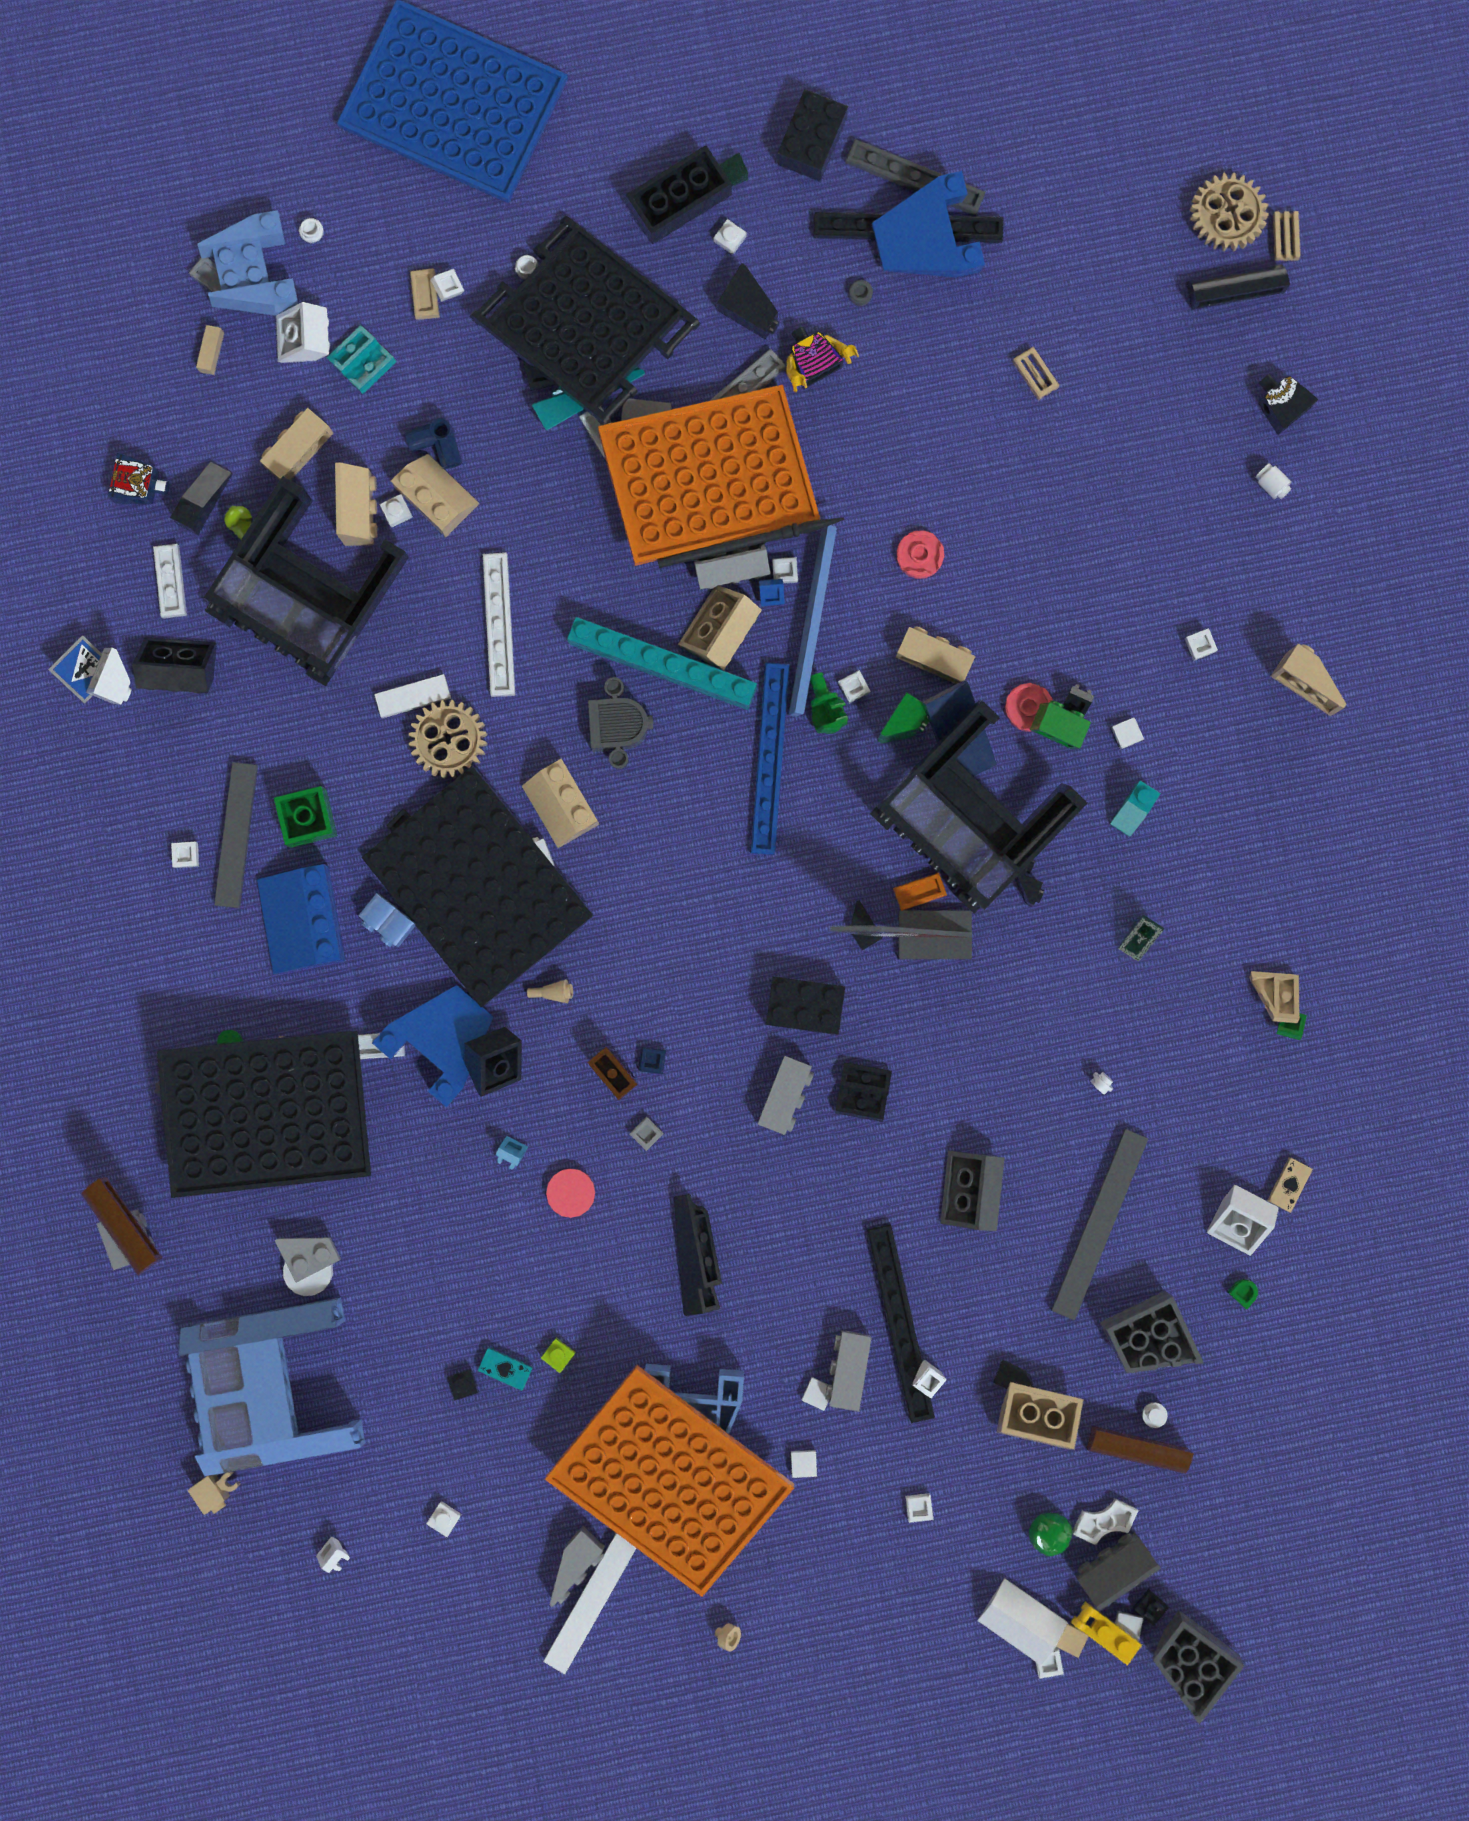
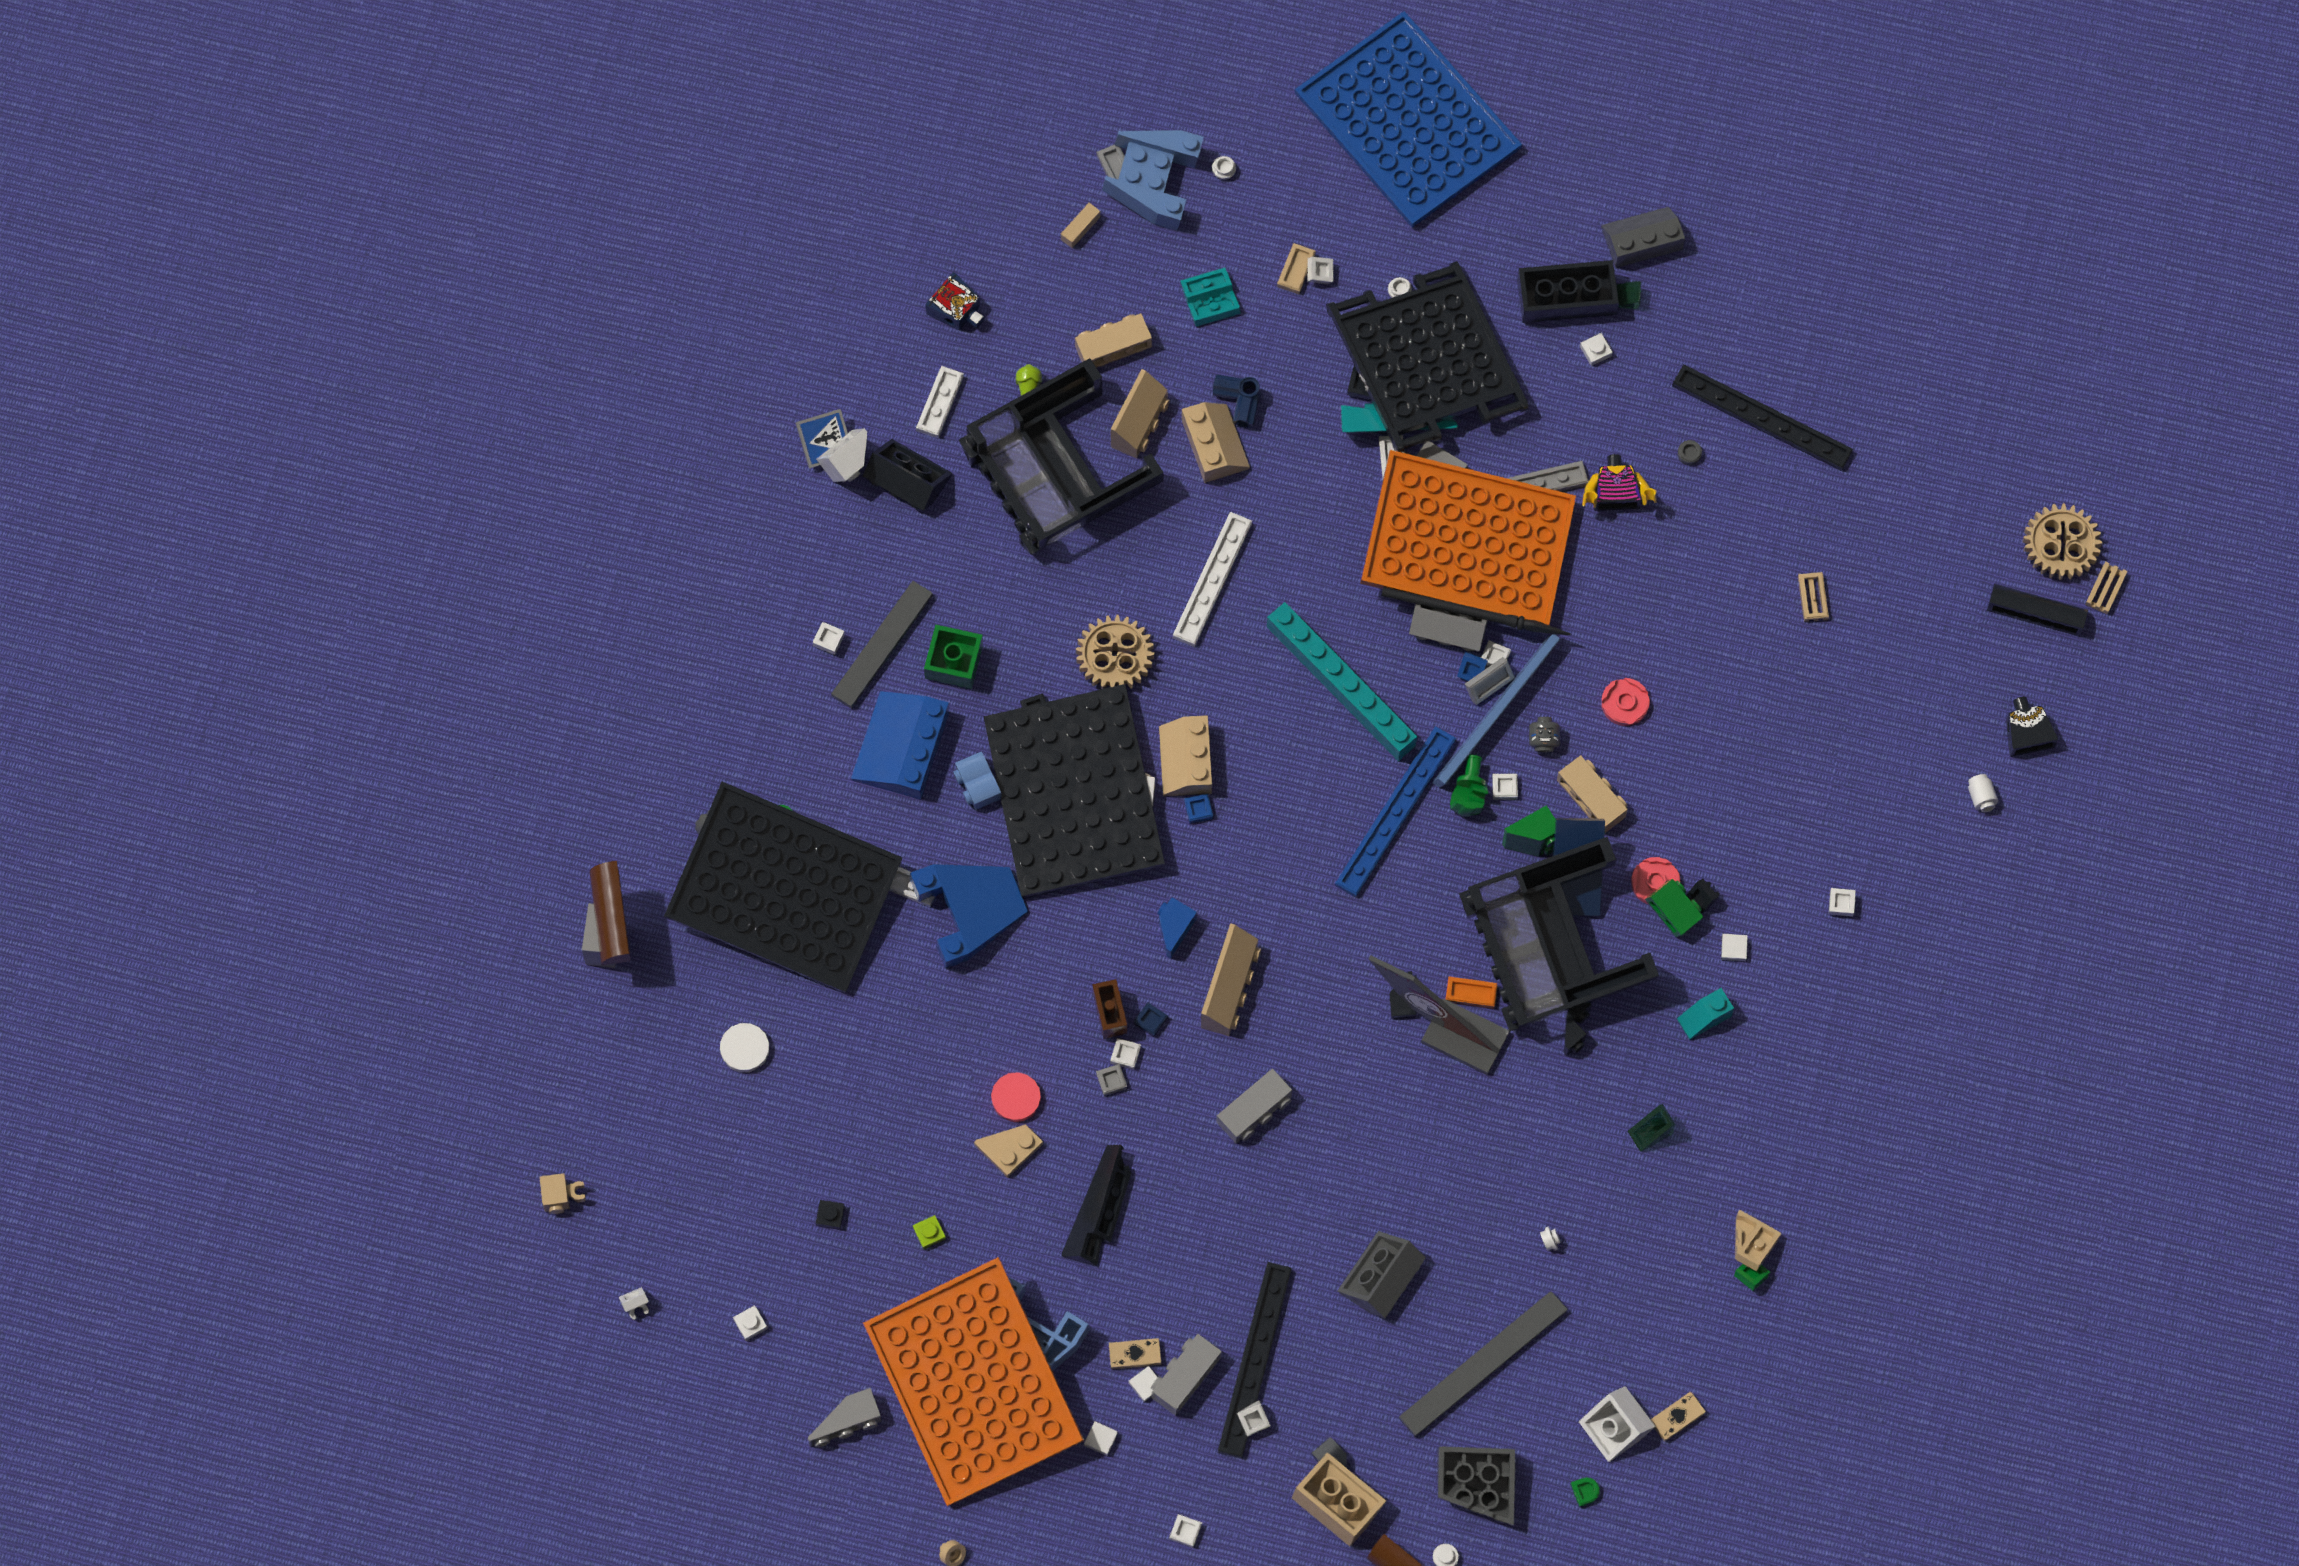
camera: 25 degrees right, 15 degrees down
black slope [170,462,232,535] -> none
medium blue piece [178,1297,365,1476] -> none
light grey wing [275,1237,341,1283] -> none
white slope [276,302,330,363] -> none
white tile [374,674,451,718] -> none
white plate [380,494,412,528] -> none
black slope [464,1027,522,1097] -> none
teal tile [478,1347,533,1391] -> none
dark azure tile [496,1136,528,1170] -> none
tan cone [527,979,573,1003] -> none
white tile [544,1533,636,1674] -> none
dark grey piece [588,677,654,769] -> none
tan slope [678,585,762,670] -> none
black slope [717,263,780,340] -> none
black brick [766,976,845,1035] -> none
black brick [777,89,848,182] -> none
black slope [835,1062,892,1122] -> none
dark grey tile [846,139,986,216] -> none
blue wedge [872,171,985,278] -> none
tan slope [1271,644,1346,716] -> none
none -> tan wing [974,1125,1043,1178]
none -> tan tile [1109,1338,1161,1369]
none -> white tile [1110,1038,1141,1070]
none -> blue slope [1157,897,1197,959]
none -> blue tile [1184,794,1213,824]
none -> tan slope [1201,923,1261,1036]
none -> light grey tile [1465,657,1515,705]
none -> dark grey head [1529,717,1560,752]
none -> dark grey slope [1601,207,1685,268]

